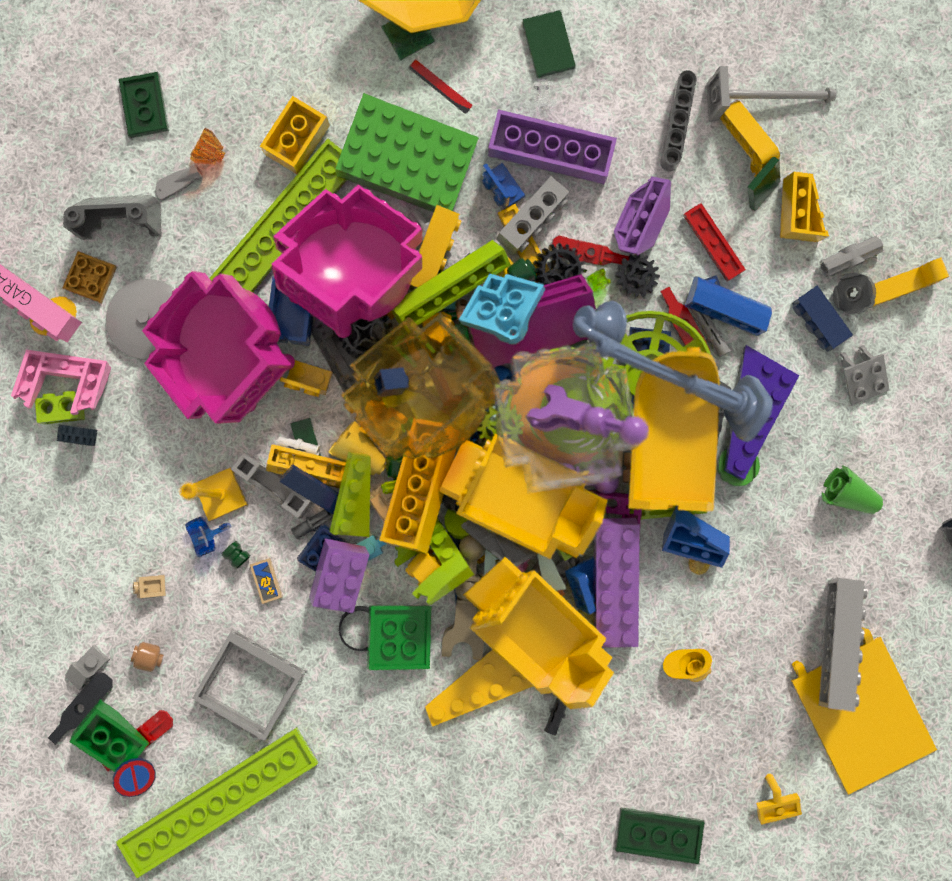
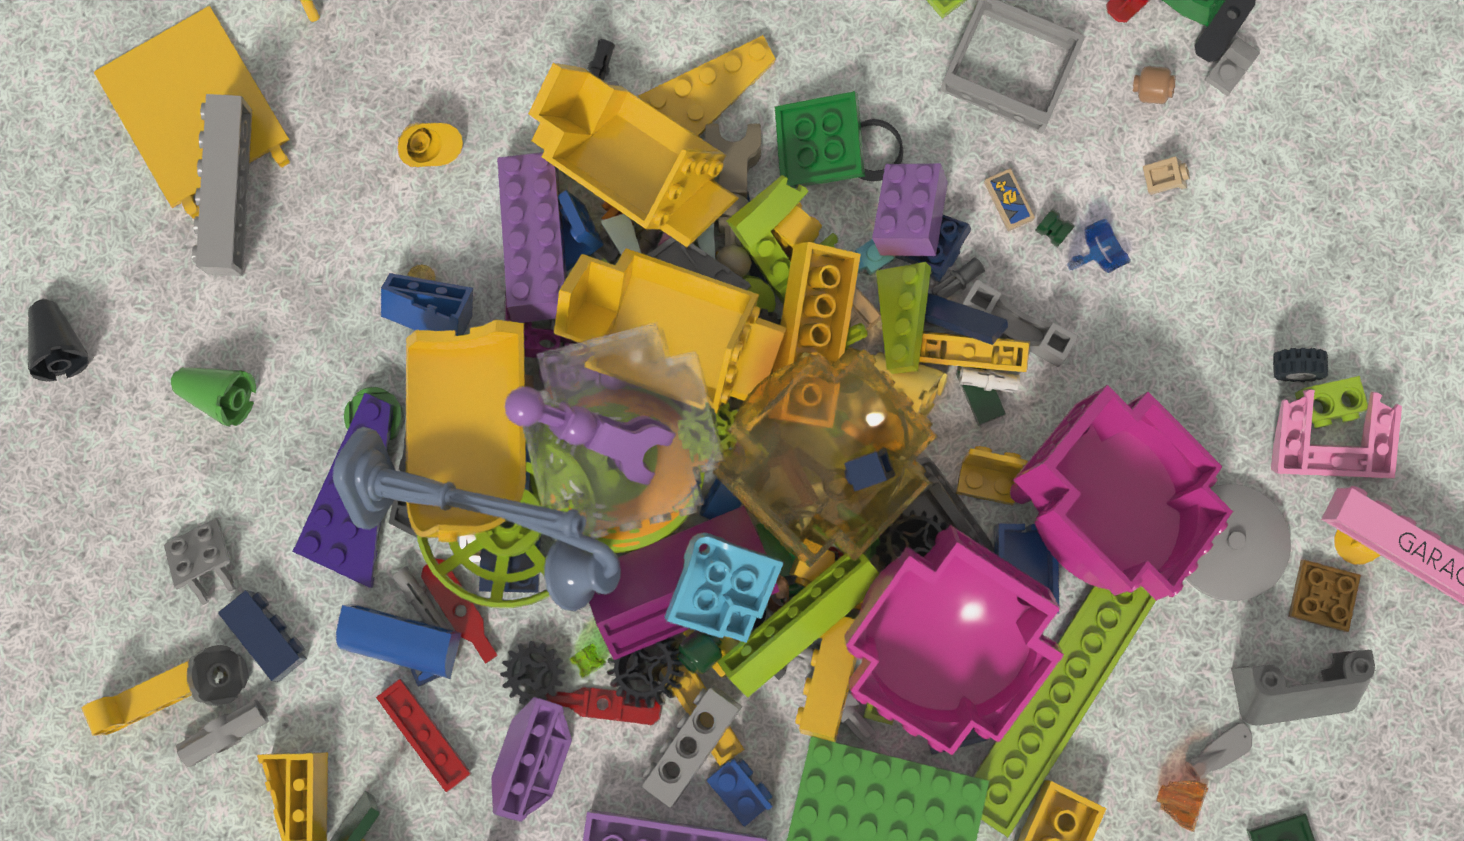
camera: 175 degrees right, 5 degrees down
yellow tile [180,467,248,521] -> none

